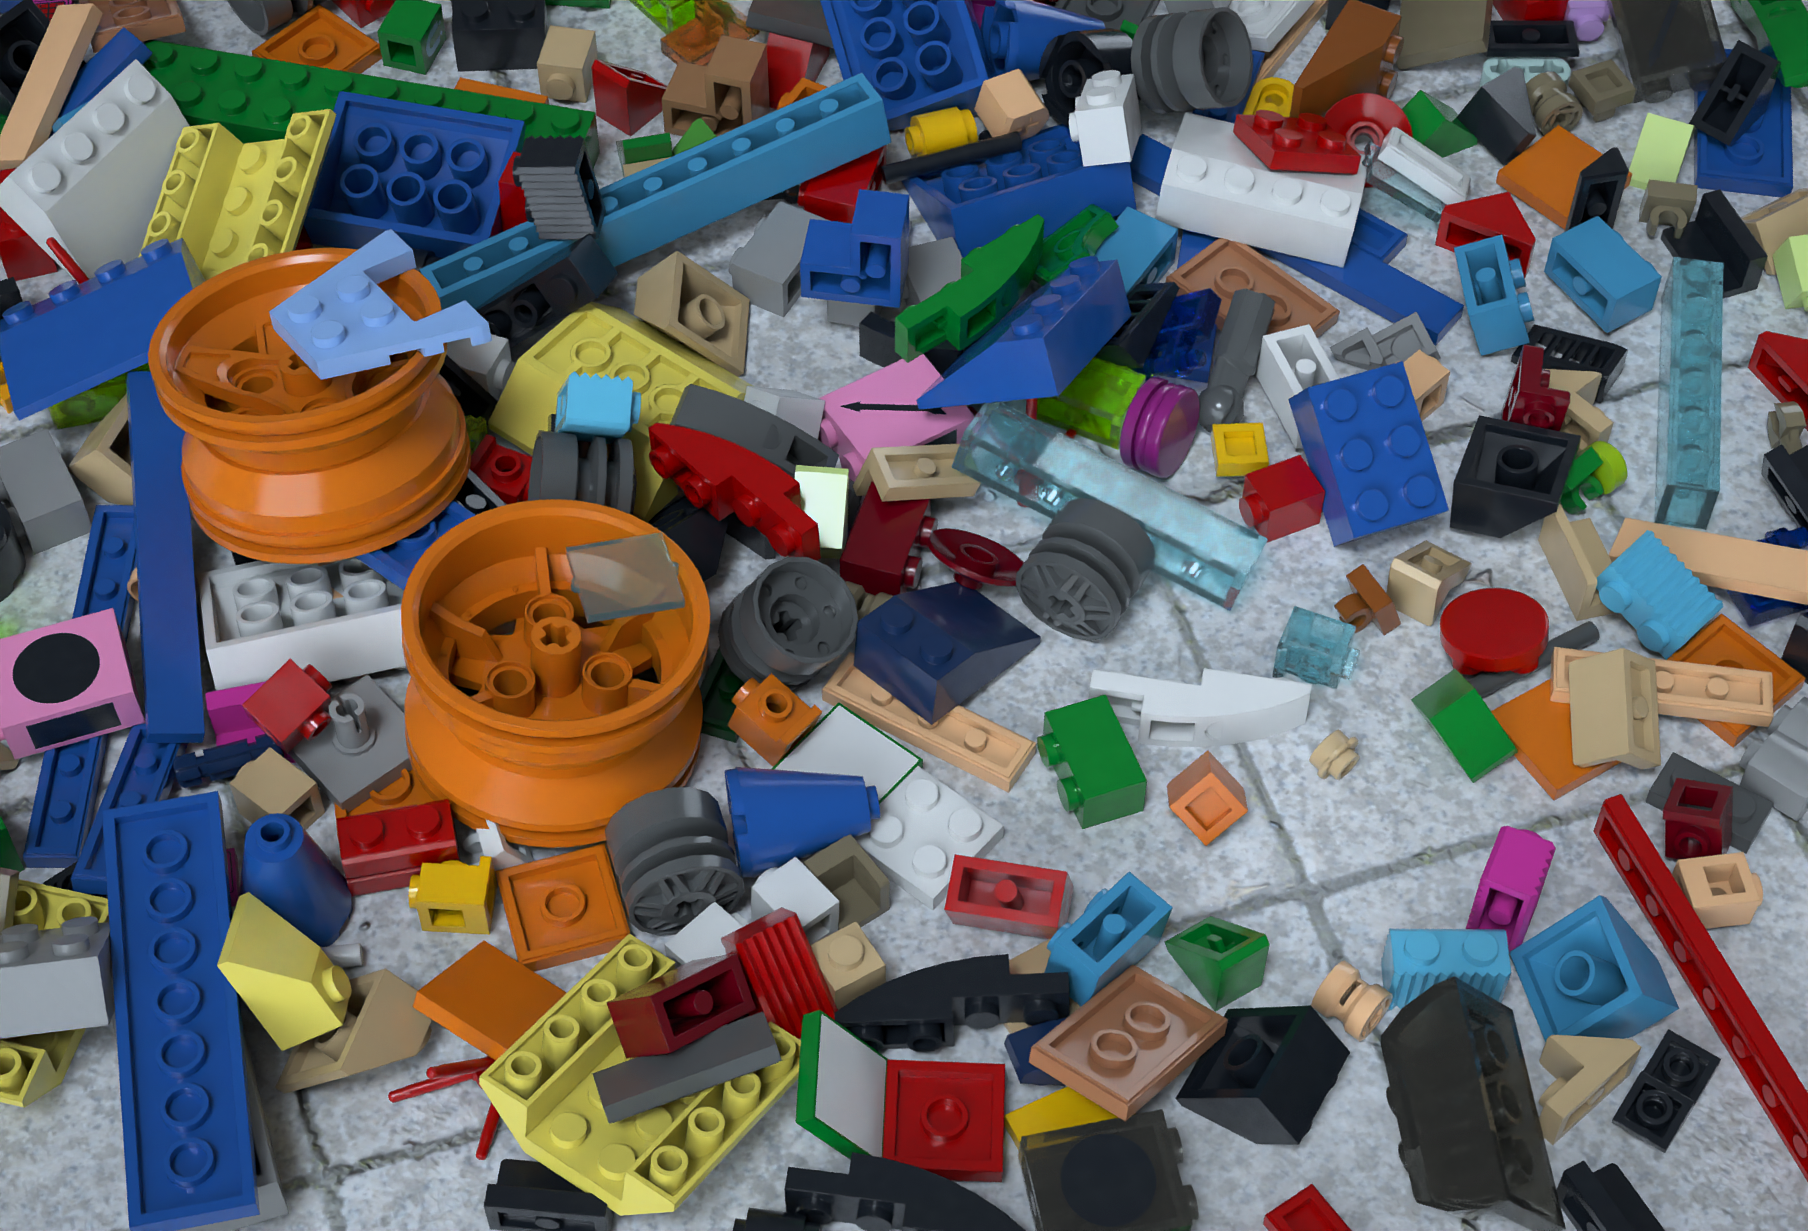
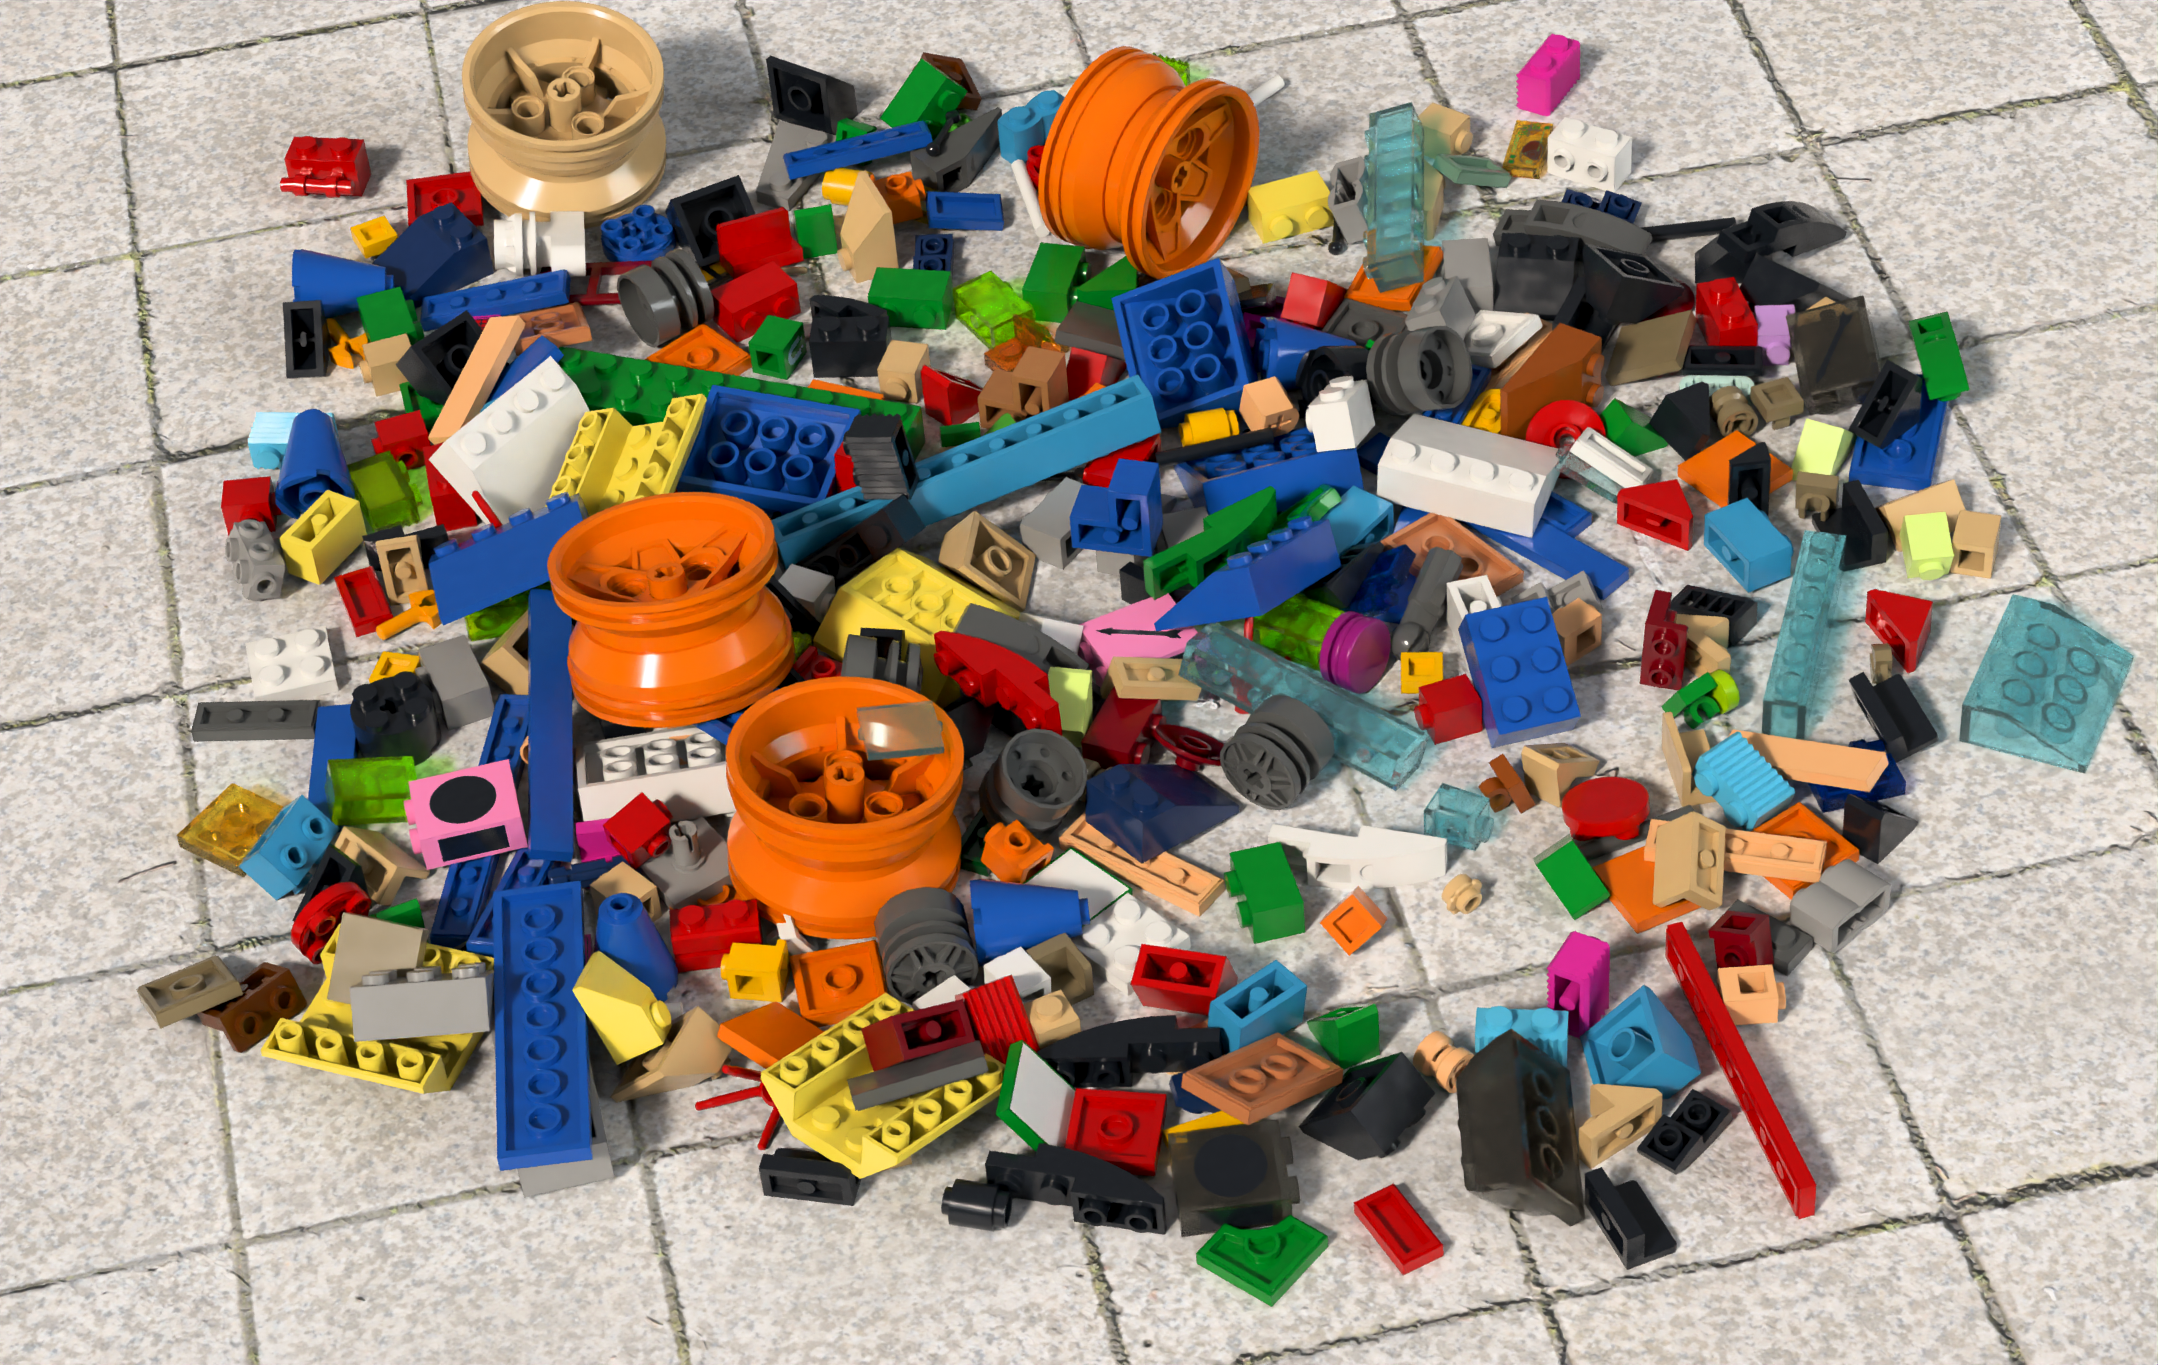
camera: 10 degrees right, 10 degrees down
light blue wing [269,229,492,380] -> none
medium azure brick [555,371,641,444] -> none
red plate [1233,110,1362,174] -> none
black slope [1450,415,1581,538] -> none
dark azure brick [1454,234,1535,356] -> none

